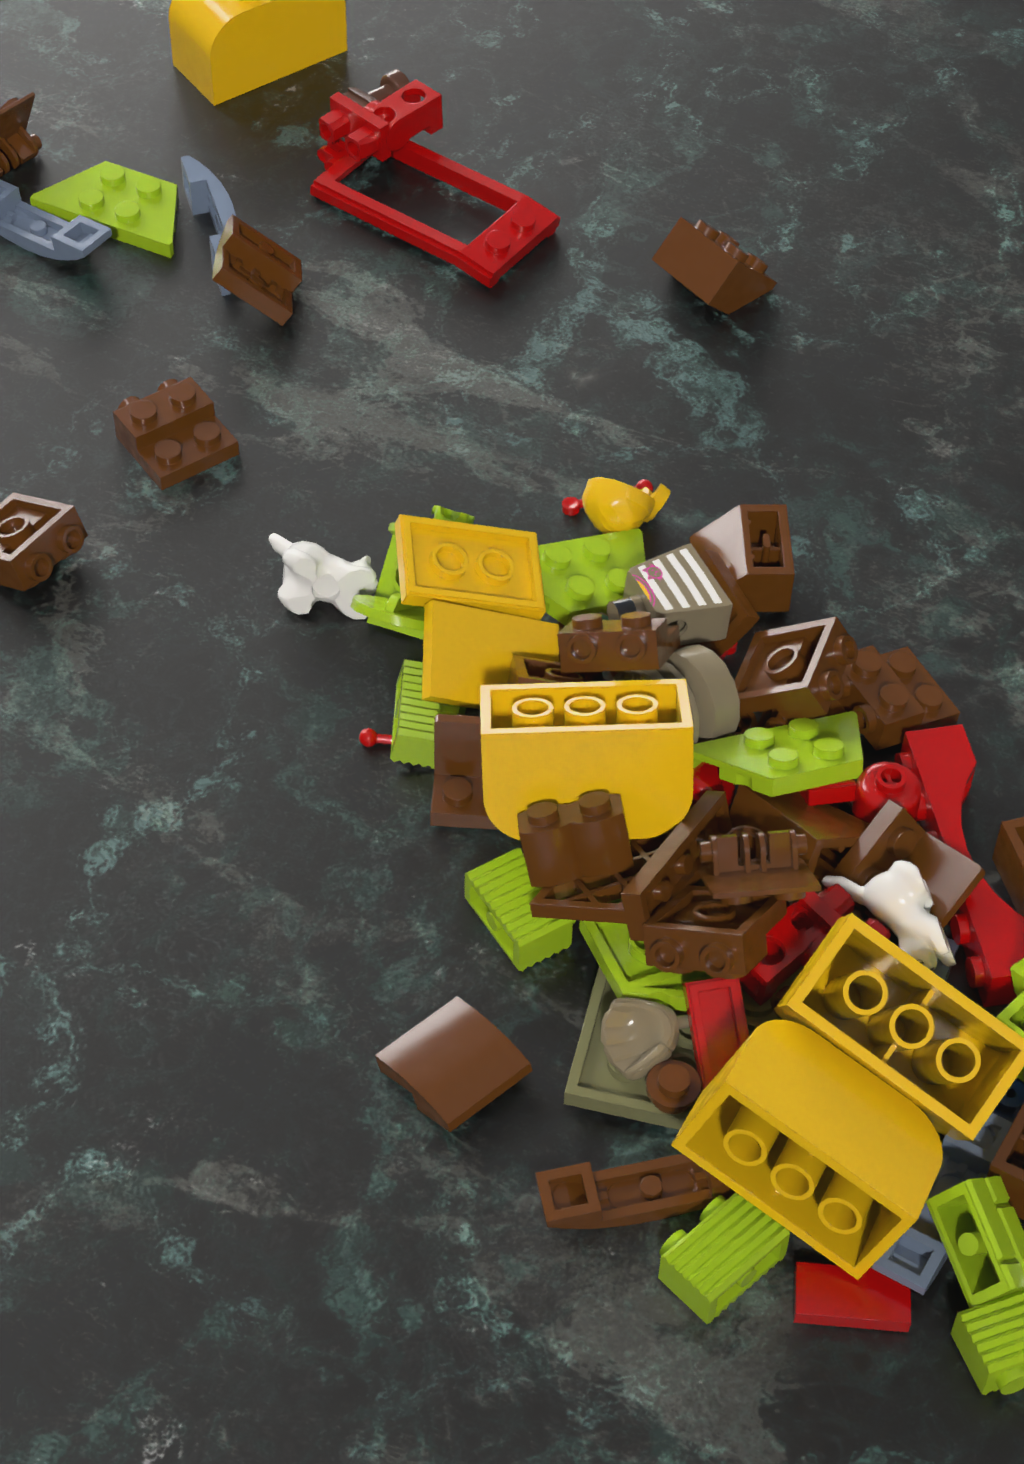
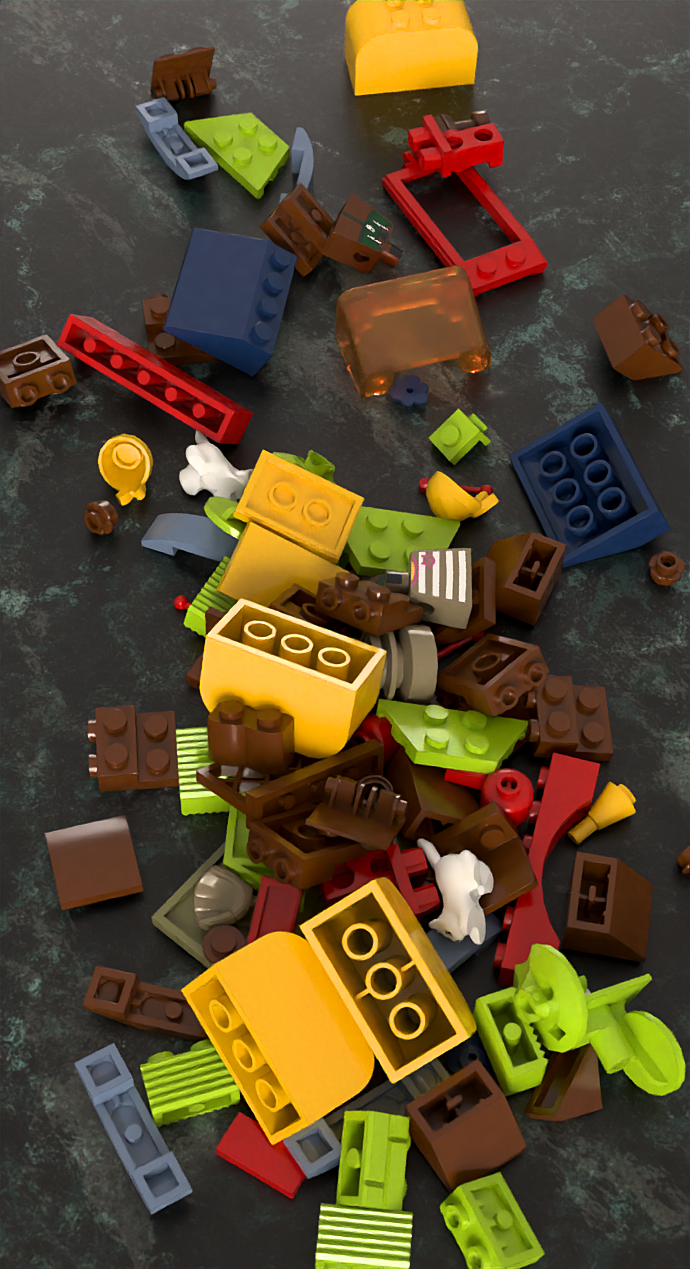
camera: 25 degrees right, 5 degrees up
none -> red brick [57,314,253,444]
none -> sand blue slope [74,1043,193,1214]
none -> reddish brown plate [84,500,118,535]
none -> reddish brown plate [88,705,179,792]
none -> yellow piece [98,434,153,506]
none -> sand blue slope [141,513,239,562]
none -> dark blue slope [163,228,297,377]
none -> reddish brown torso [320,193,403,273]
none -> clear orange windscreen [336,266,492,398]
none -> dark blue plant [390,375,429,408]
none -> lime bracket [429,408,491,465]
none -> dark blue slope [509,402,671,568]
none -> yellow cone [568,782,636,845]
none -> reddish brown plate [648,551,685,586]

